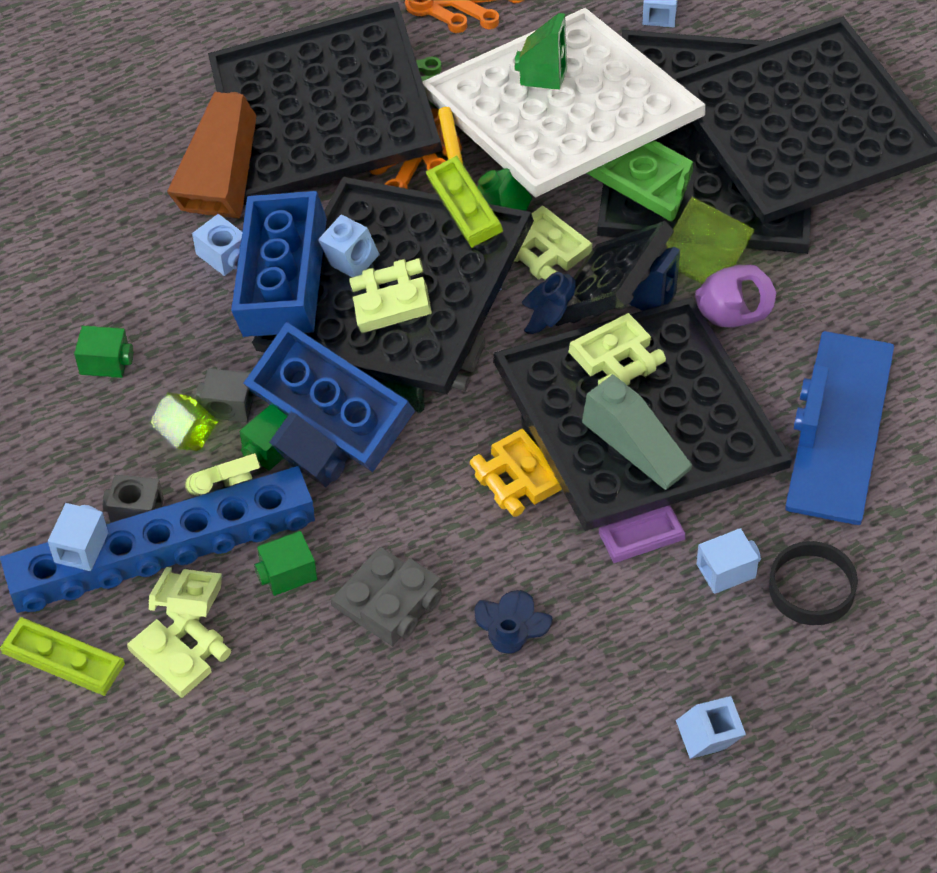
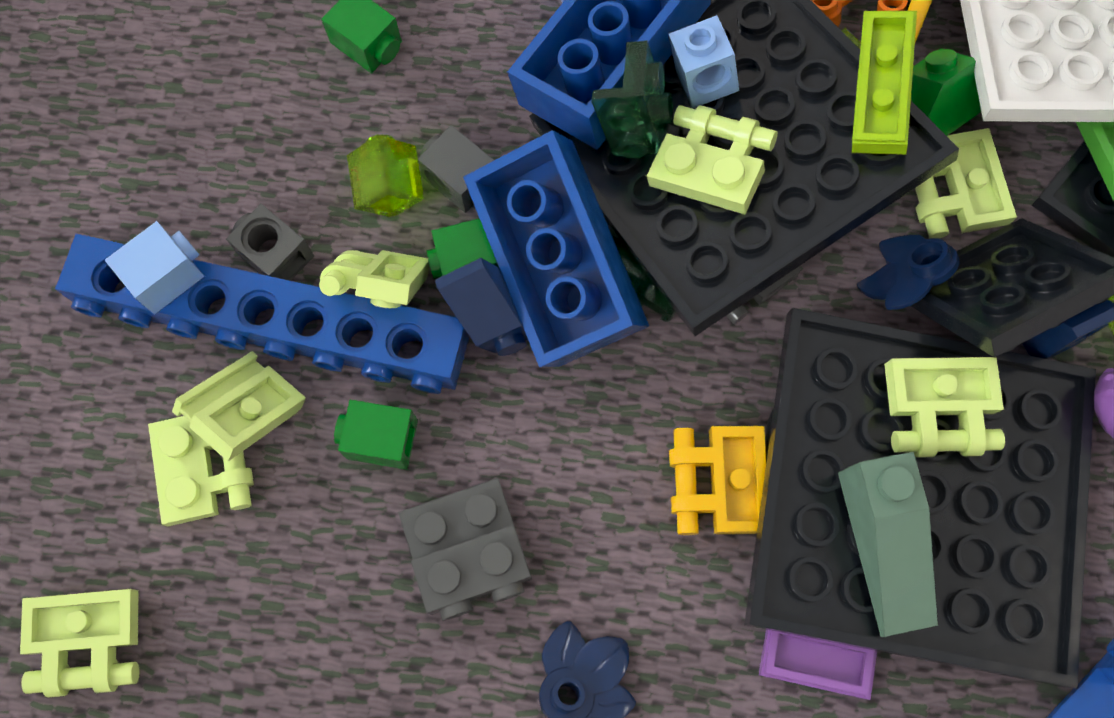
camera: 35 degrees right, 20 degrees up
lime tile [0,617,125,696] -> none
none -> yellowish green plate [20,589,140,698]
none -> clear green bracket [591,40,673,158]

